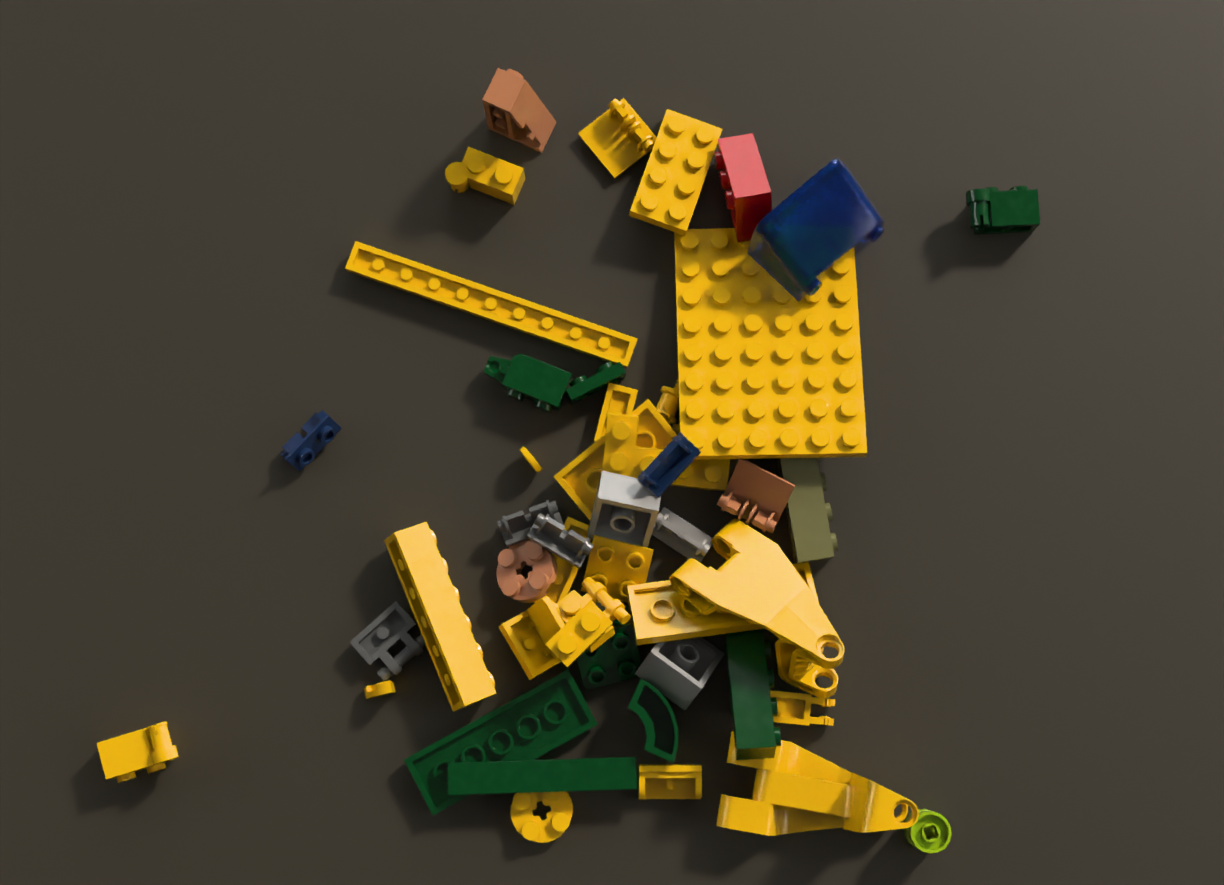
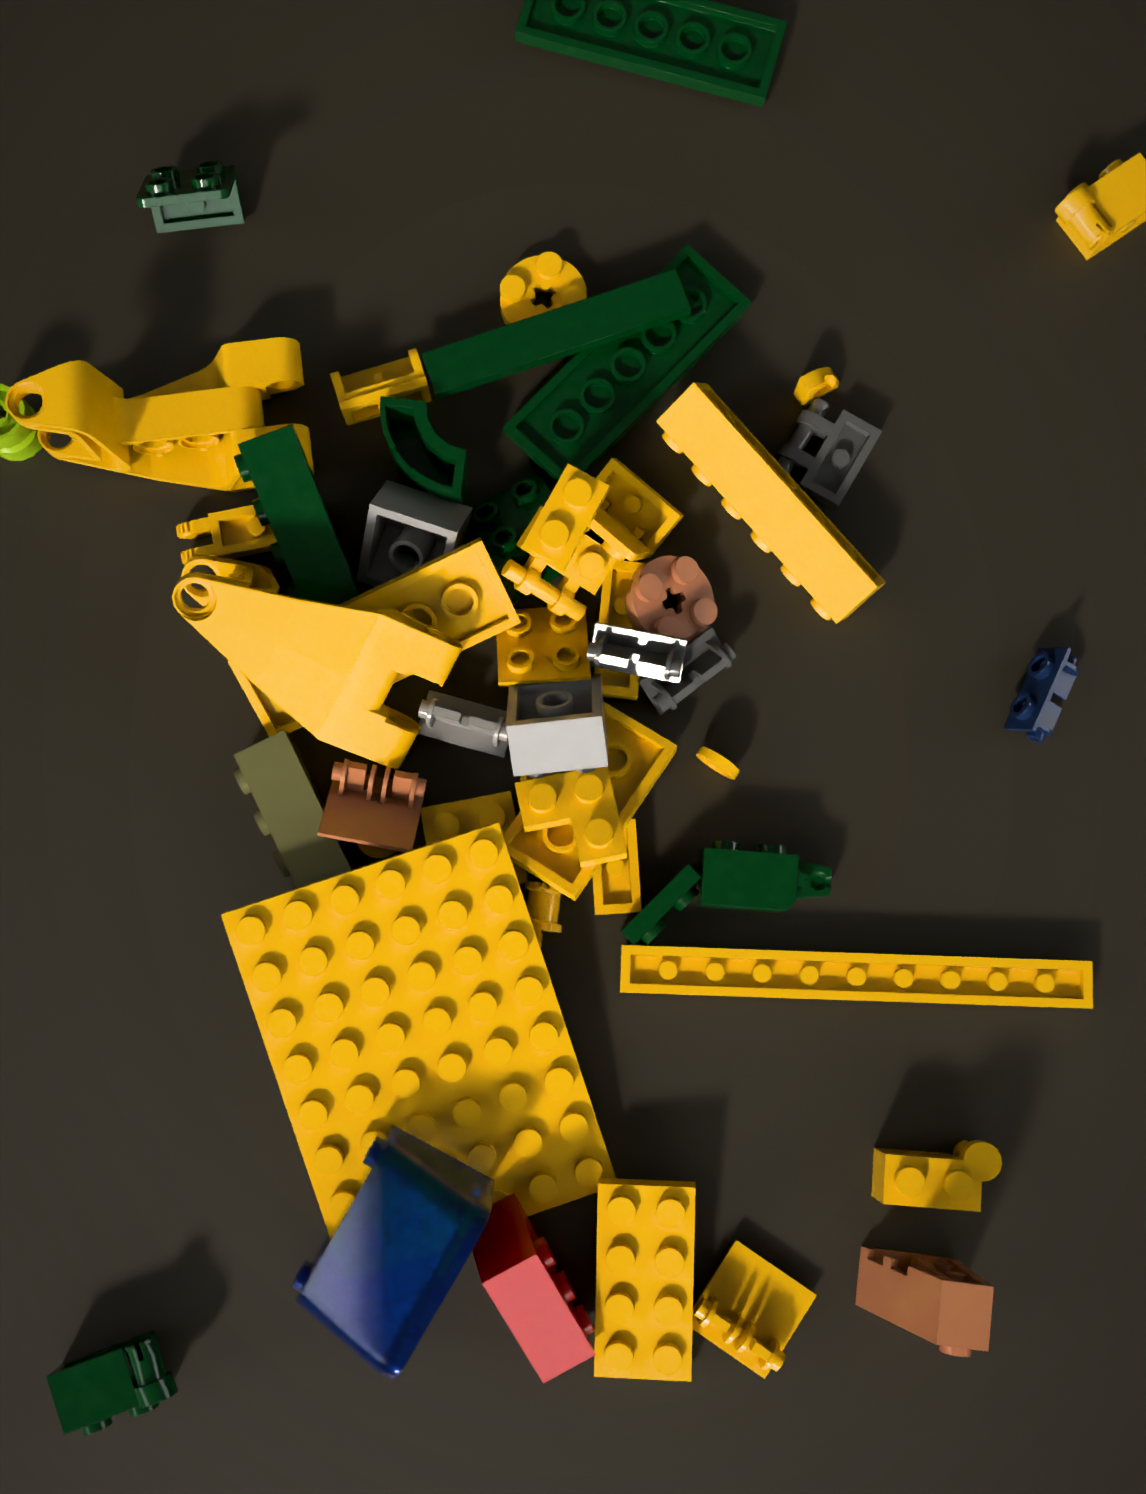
camera: 160 degrees right, 0 degrees up
dark blue hinge [638,432,701,498] -> none

